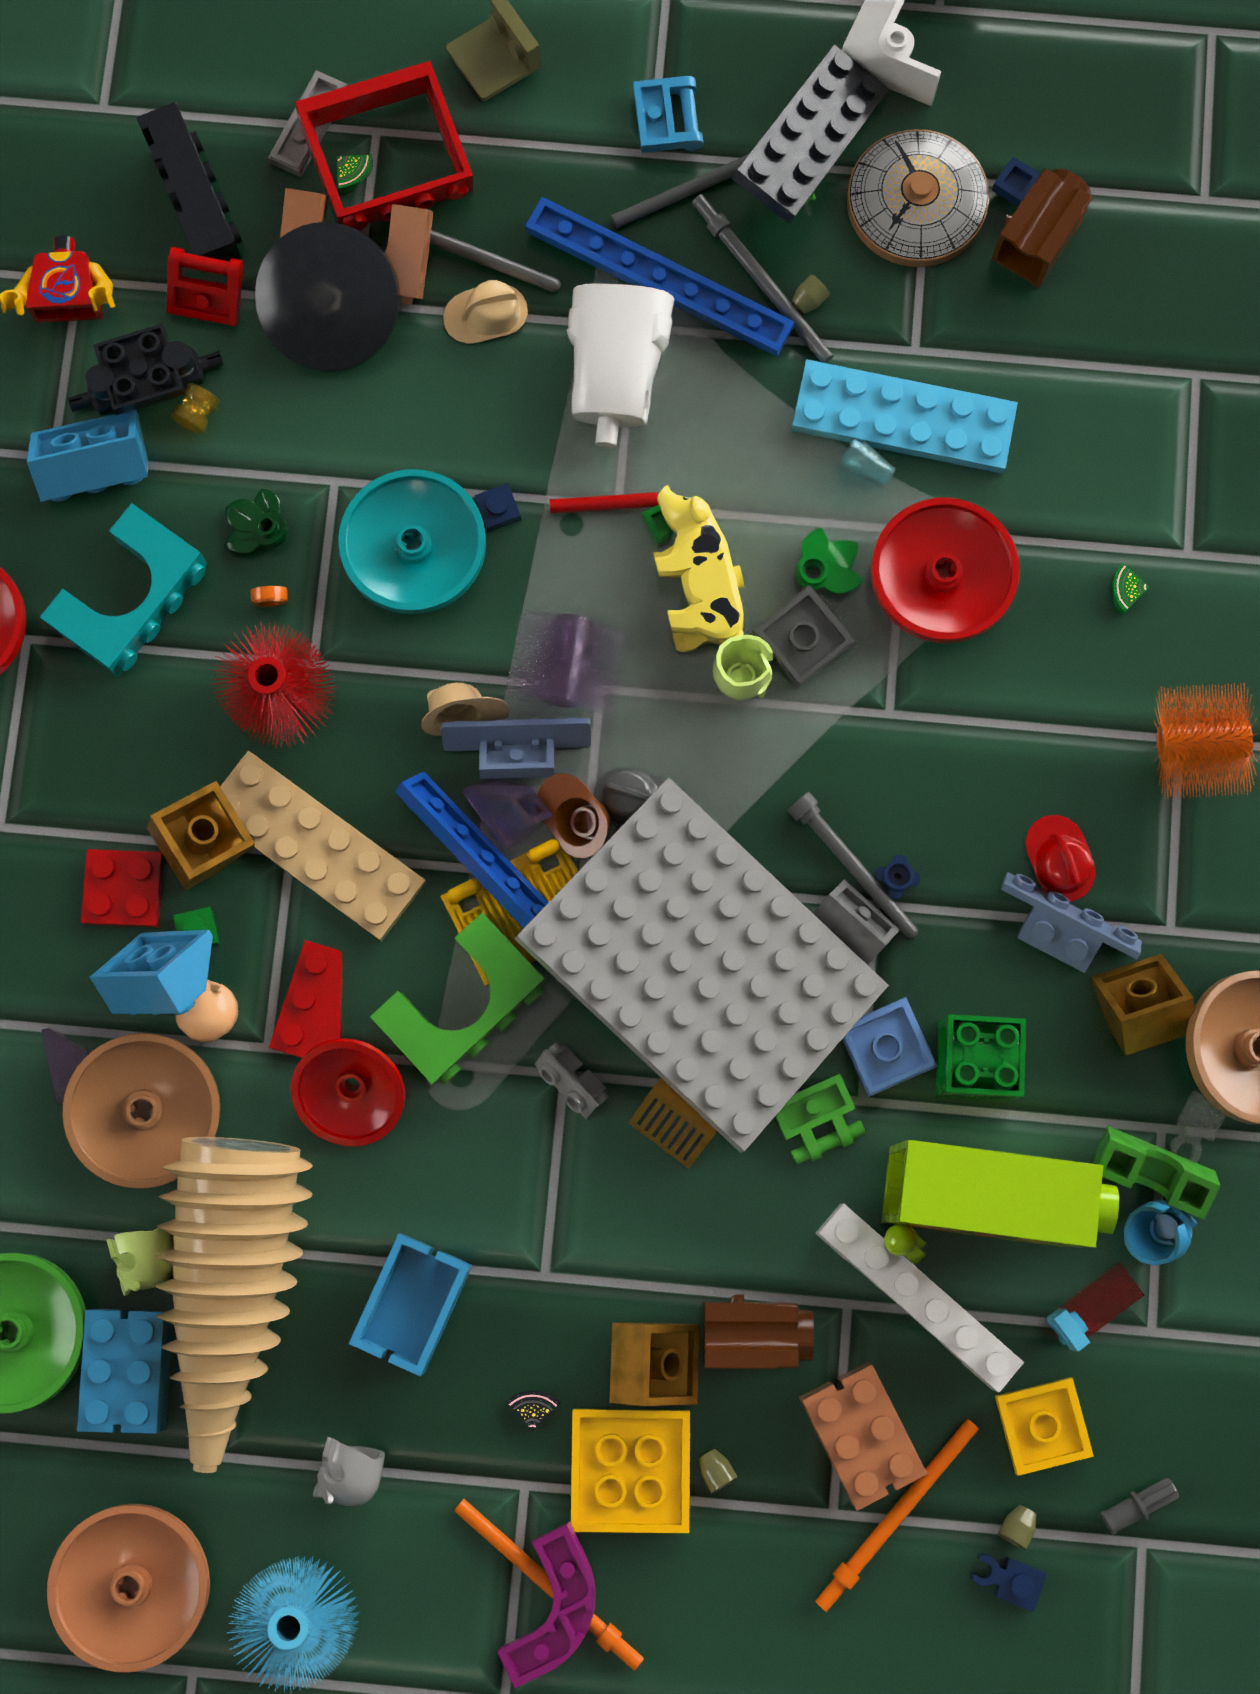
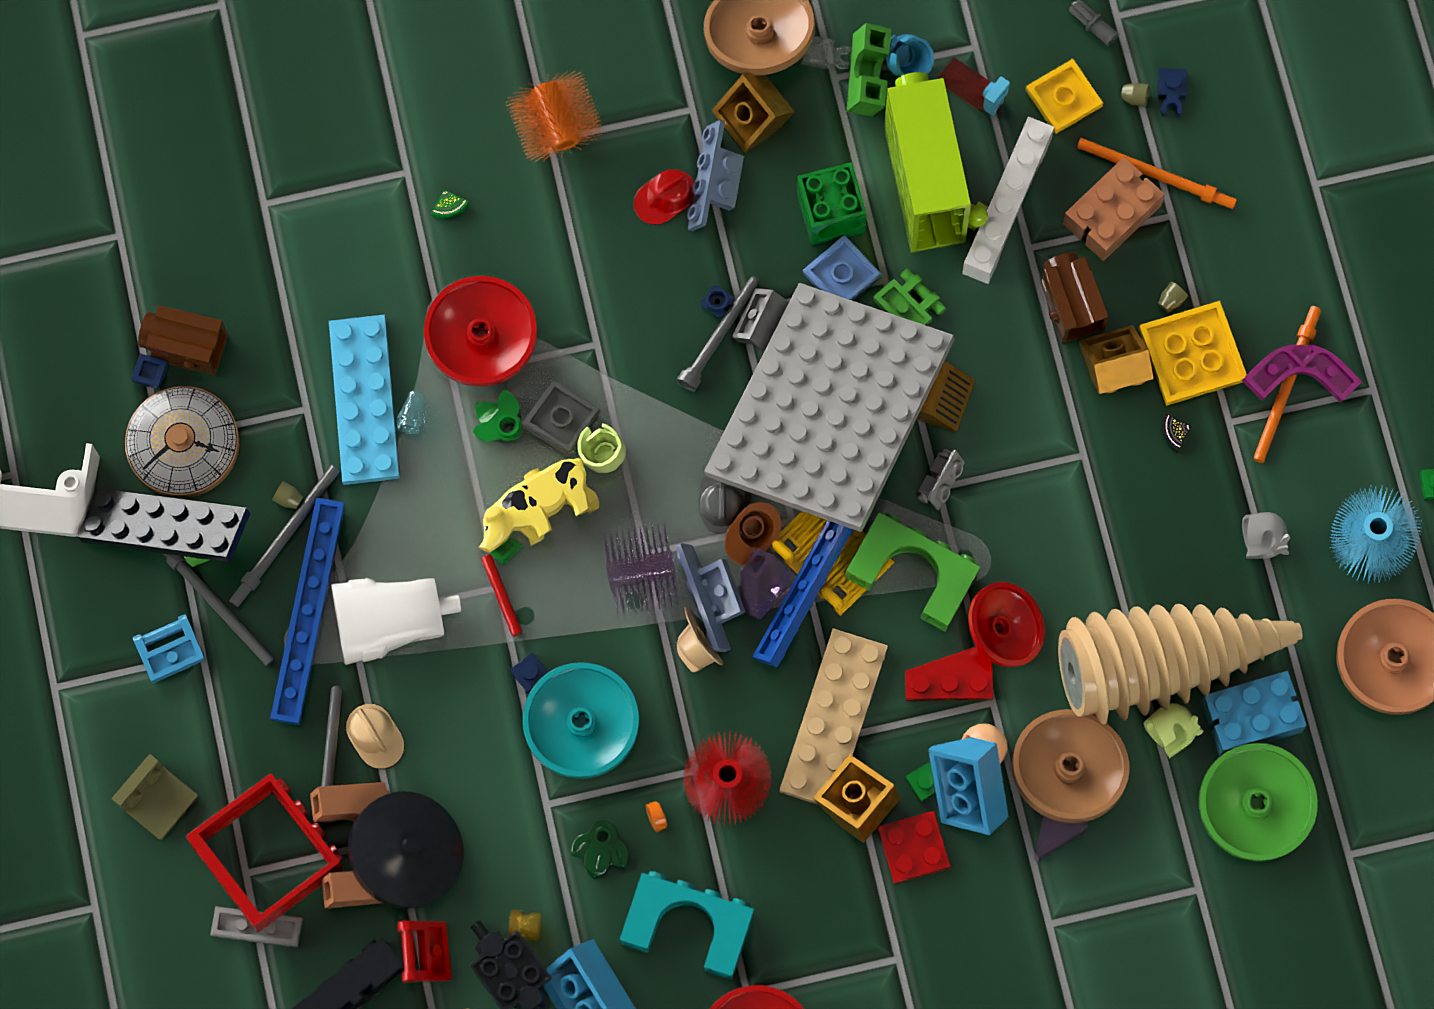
camera: 105 degrees left, 5 degrees down
green tile [337,154,373,194] -> none
dark azure piece [349,1234,473,1377] -> none

